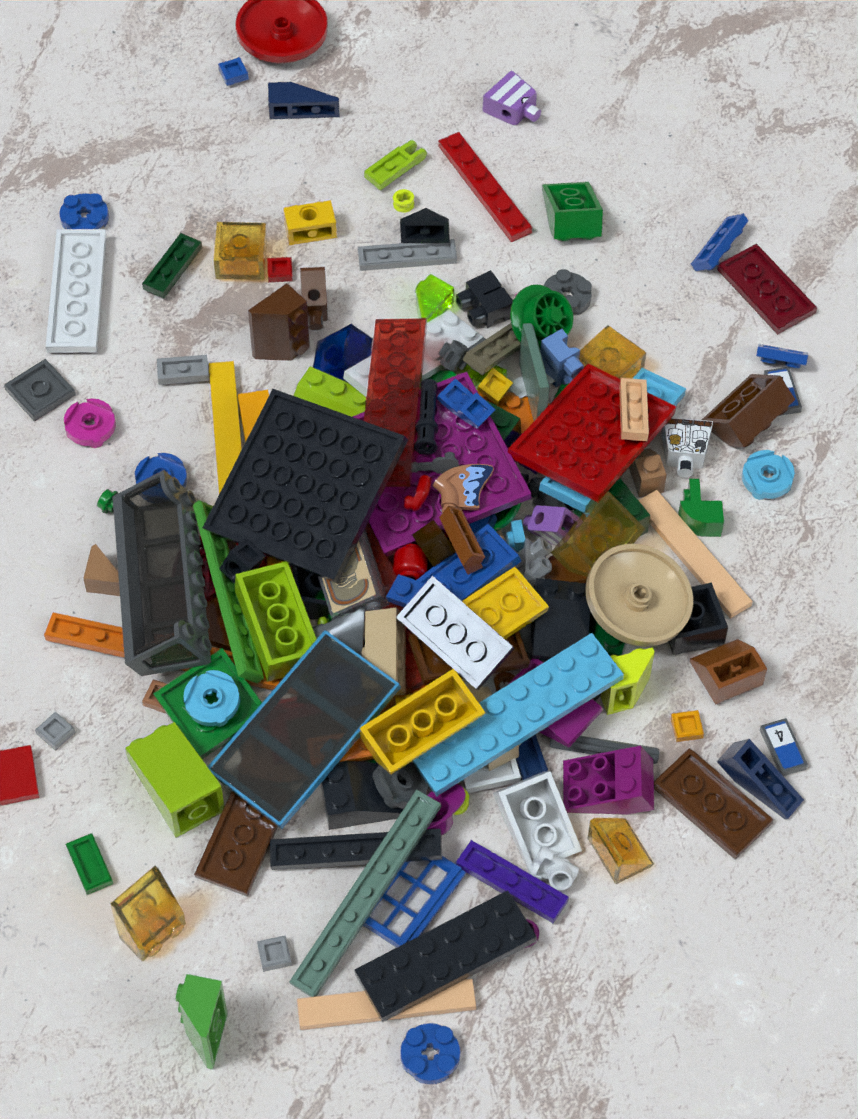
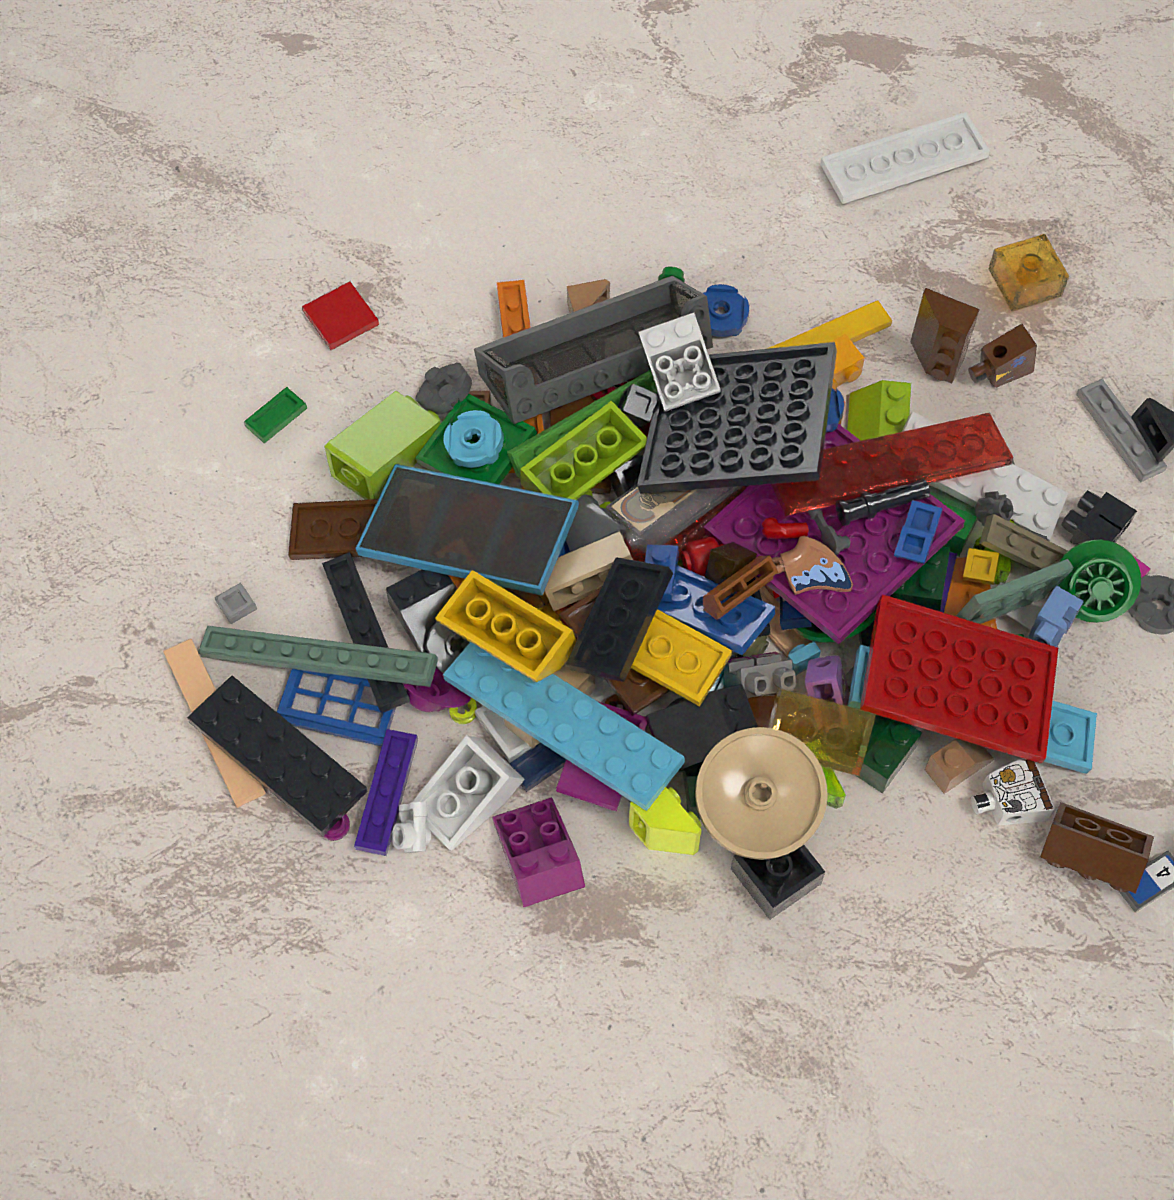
camera: 70 degrees right, 5 degrees up
dark grey tile [4,359,76,421] -> none
light grey tile [35,712,75,750] -> none
blue plate [59,193,109,229] -> none
dark pink plate [64,398,116,448] -> none
clear yellow slope [110,865,186,962] -> none
dark green plate [142,233,202,298] -> none
light grey plate [157,355,209,385] -> none
bright green slope [176,974,228,1069] -> none
red tile [267,257,293,283] -> none
yellow brick [283,200,337,245] -> none
clear blue slope [313,324,373,383] -> none
blue plate [401,1023,460,1085] -> none
clear neon green slope [415,274,455,326] -> none
dark grey axle [550,736,660,764] -> none
clear yellow brick [579,325,646,379] -> none
clear yellow slope [588,818,654,885] -> none
light nougat plate [619,378,649,441] -> none
light nougat tile [639,490,753,619] -> none
reddish brown tile [654,748,774,860] -> none
light orange tile [671,710,704,742] -> none
green brick [678,479,724,537] -> none
dark orange slope [690,639,767,705] -> none
dark blue slope [717,738,804,820] -> none
medium azure plate [742,450,795,500] -> none
tile [760,718,808,776] -> none
none -> dark grey plate [416,363,472,415]
none -> white slope [639,313,721,411]

